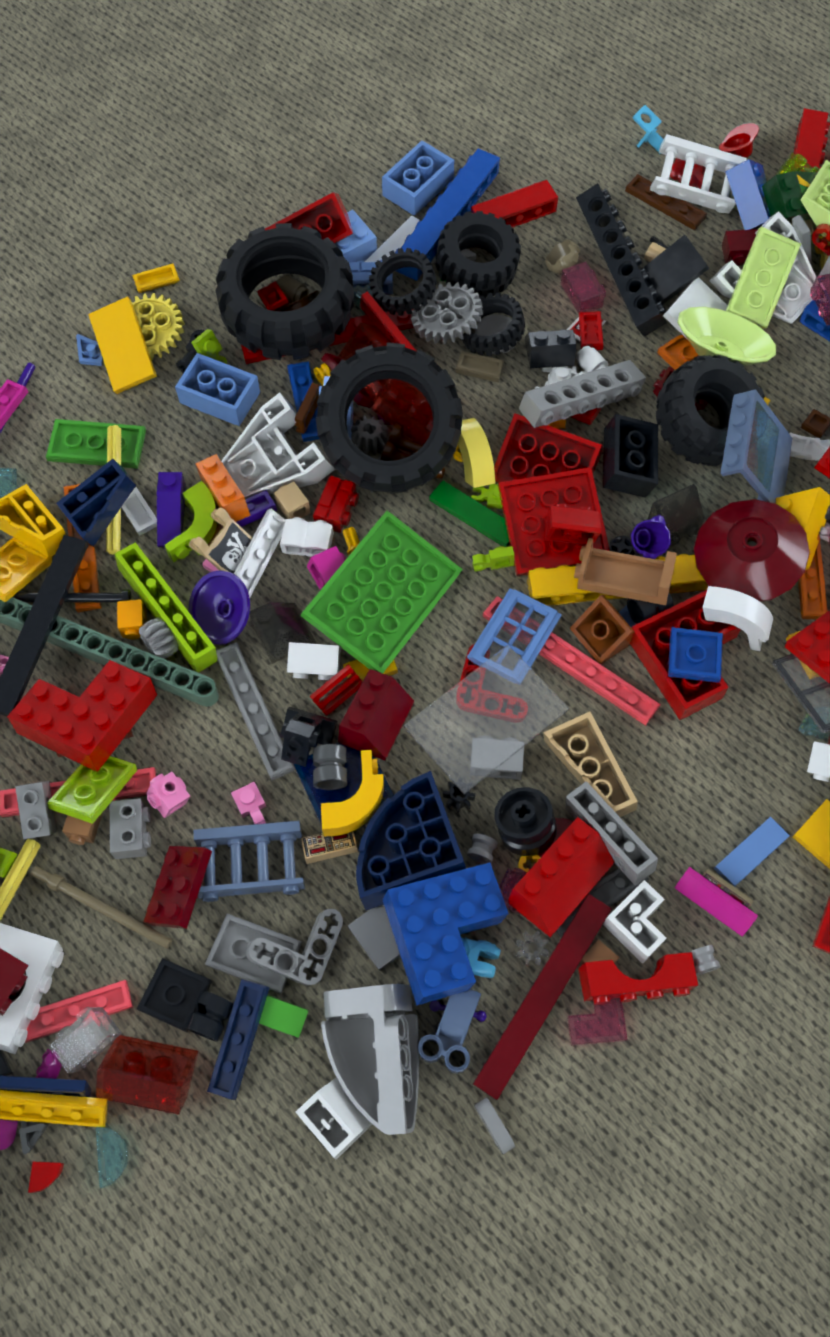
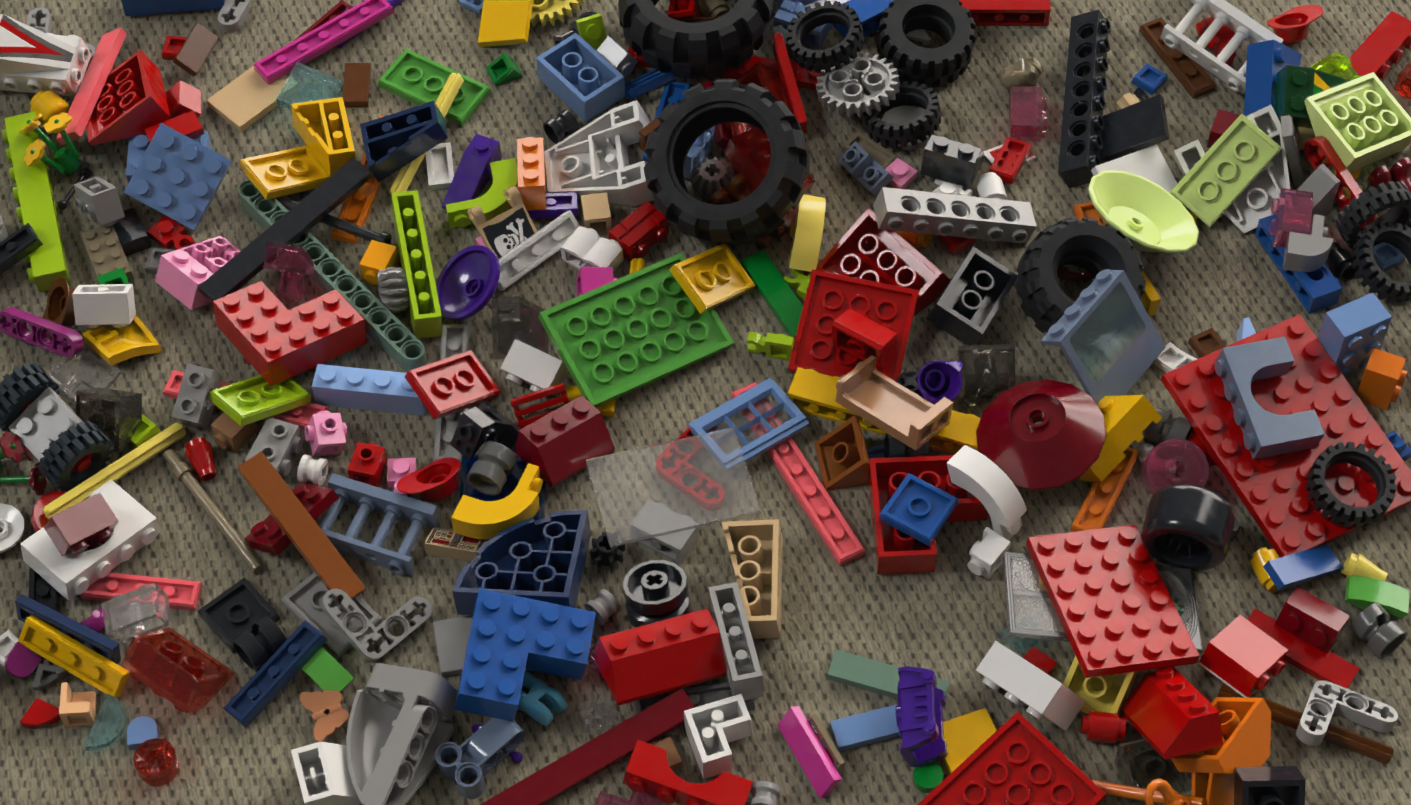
camera: 25 degrees right, 10 degrees down
none -> light nougat panel [59,682,97,727]
none -> medium blue tile [127,716,159,750]
none -> clear red wheel [133,738,180,787]
none -> red cone [185,437,217,481]
none -> dark orange tile [237,451,366,605]
none -> clear pink brick [263,241,314,301]
none -> white wheel [297,454,329,486]
none -> nougat animal [300,690,350,742]
none -> light blue brick [312,364,426,416]
none -> reddish brown tile [342,63,372,107]
none -> red brick [347,442,387,487]
none -> red piece [397,457,461,502]
none -> tile [405,350,501,420]
none -> green slope [486,52,523,86]
none -> black wheel [543,109,579,144]
none -> brick [596,36,639,78]
none -> blue tile [625,68,675,99]
none -> yellow tile [669,243,756,314]
none -> sand green tile [827,649,950,699]
none -> sand blue slope [838,141,894,197]
none -> bright pink plate [885,158,918,189]
none -> dark purple piece [896,666,948,767]
none -> green tile [912,762,944,793]
none -> white brick [967,527,1011,580]
none -> blue tile [1131,63,1168,95]

